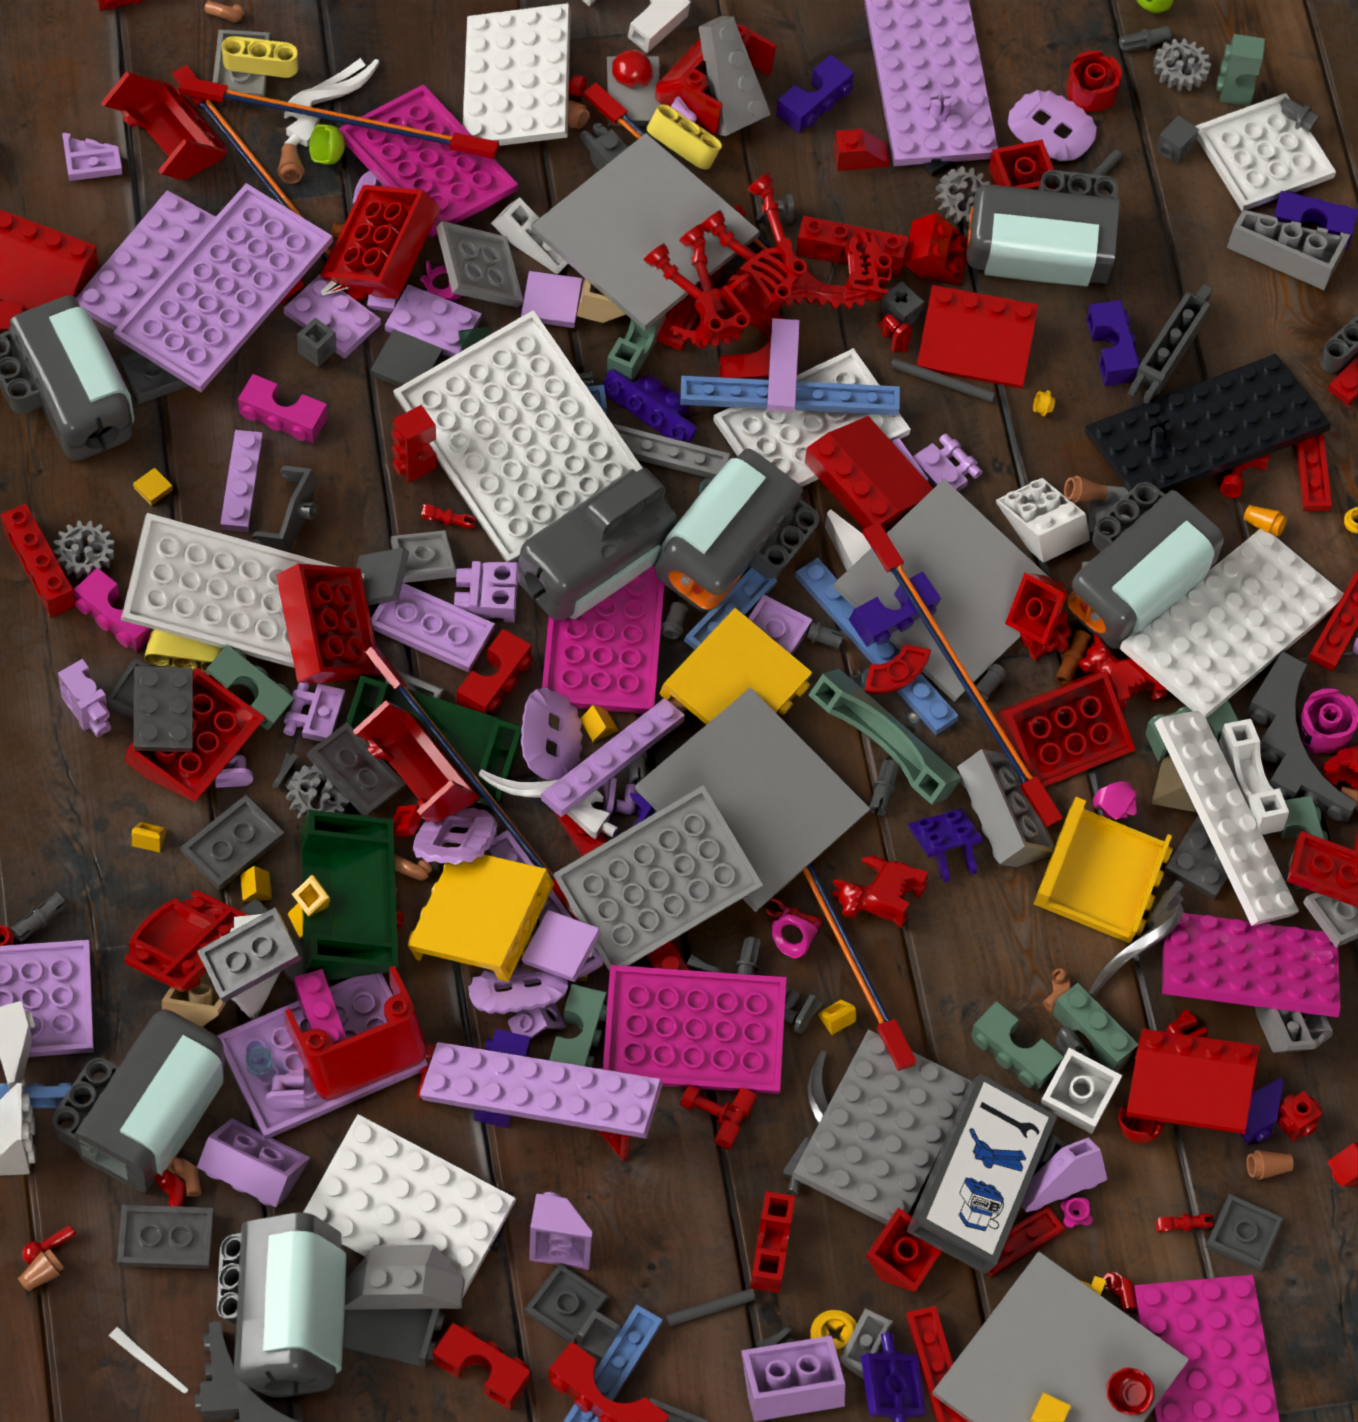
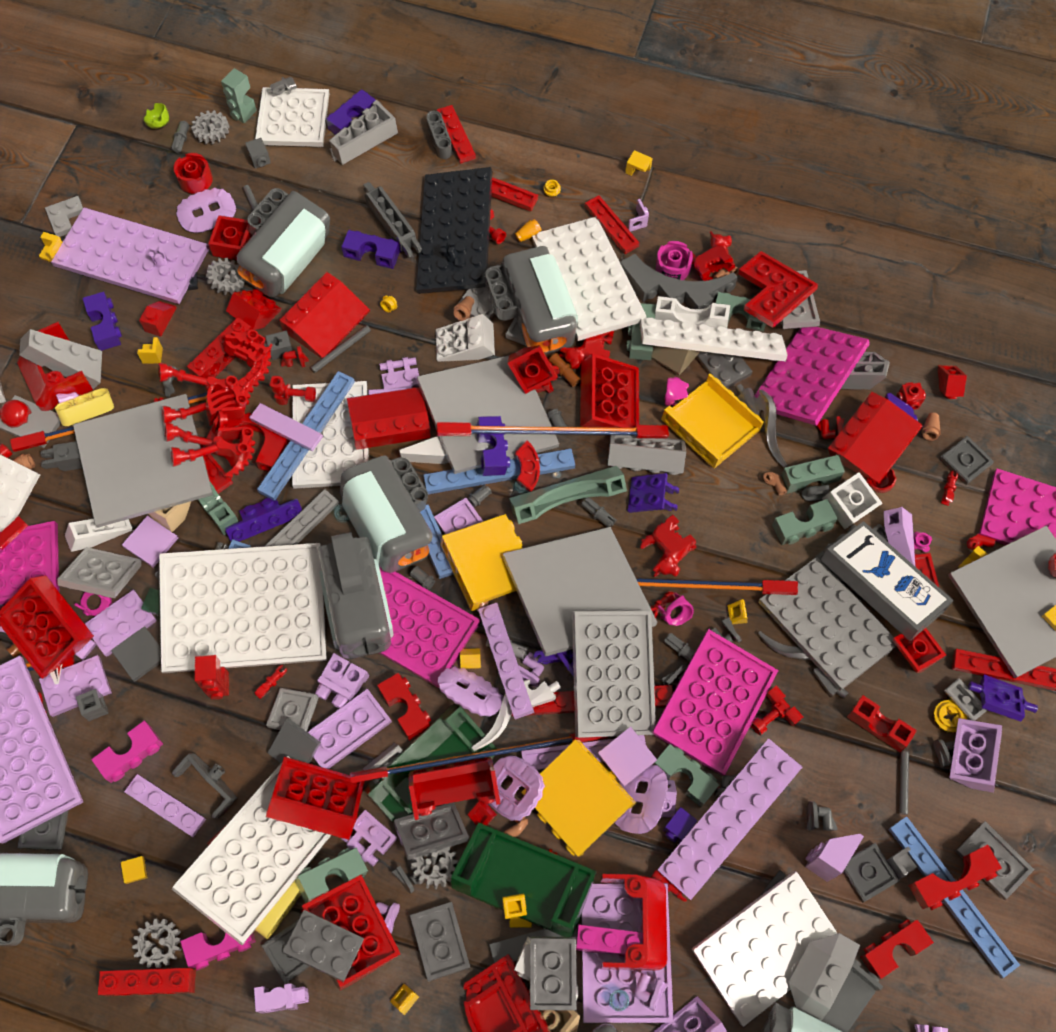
camera: 60 degrees left, 5 degrees up
yellow slope [240,866,272,903] -> none
none -> yellow panel [137,337,163,364]
none -> red bar [270,376,316,405]
none -> dark grey piece [806,801,837,831]

